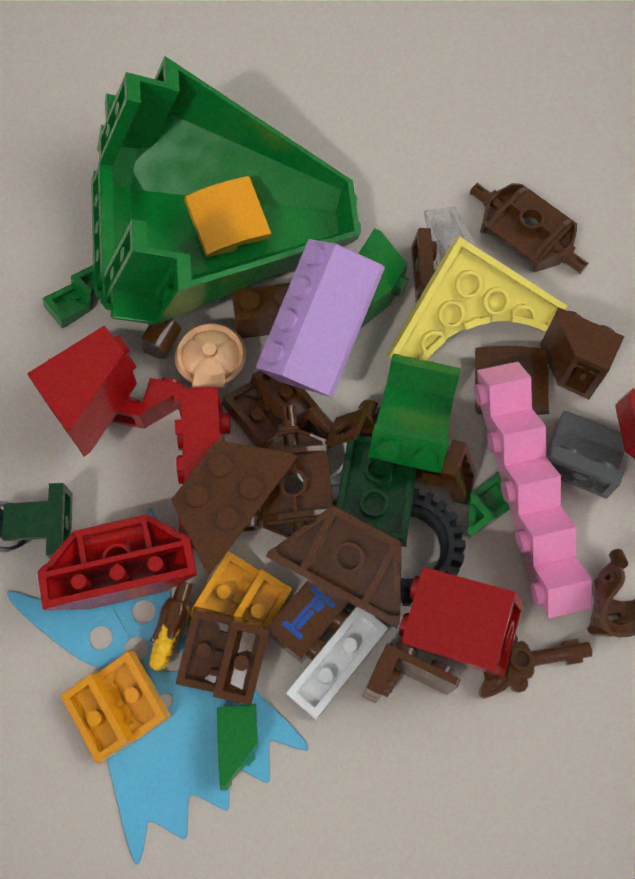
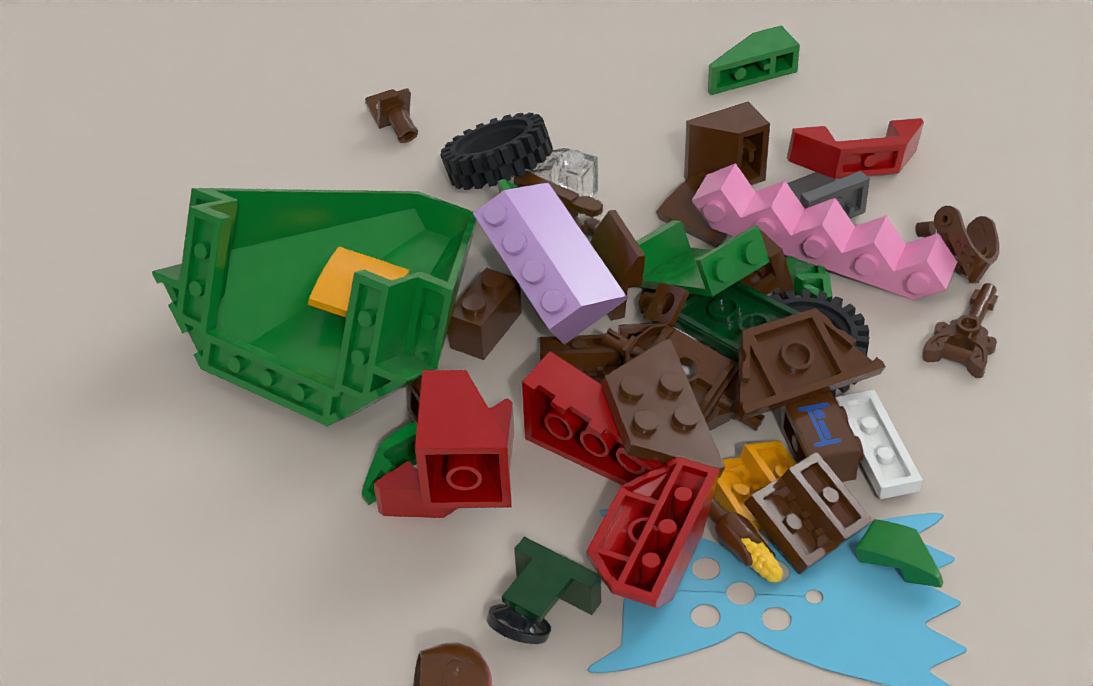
camera: 50 degrees left, 25 degrees down
green slope [43,265,94,328] -> none
light orange slope [60,651,172,764] -> none
light nougat piece [174,323,246,389] -> none
reddish brown bracket [362,642,461,703] -> none
light yellow plate [386,236,568,361] -> none
red slope [399,567,524,678] -> none
reddish brown plate [470,182,589,274] -> none
none -> reddish brown bracket [365,88,418,143]
none -> black tyre [440,112,553,190]
none -> reddish brown slope [590,210,645,321]

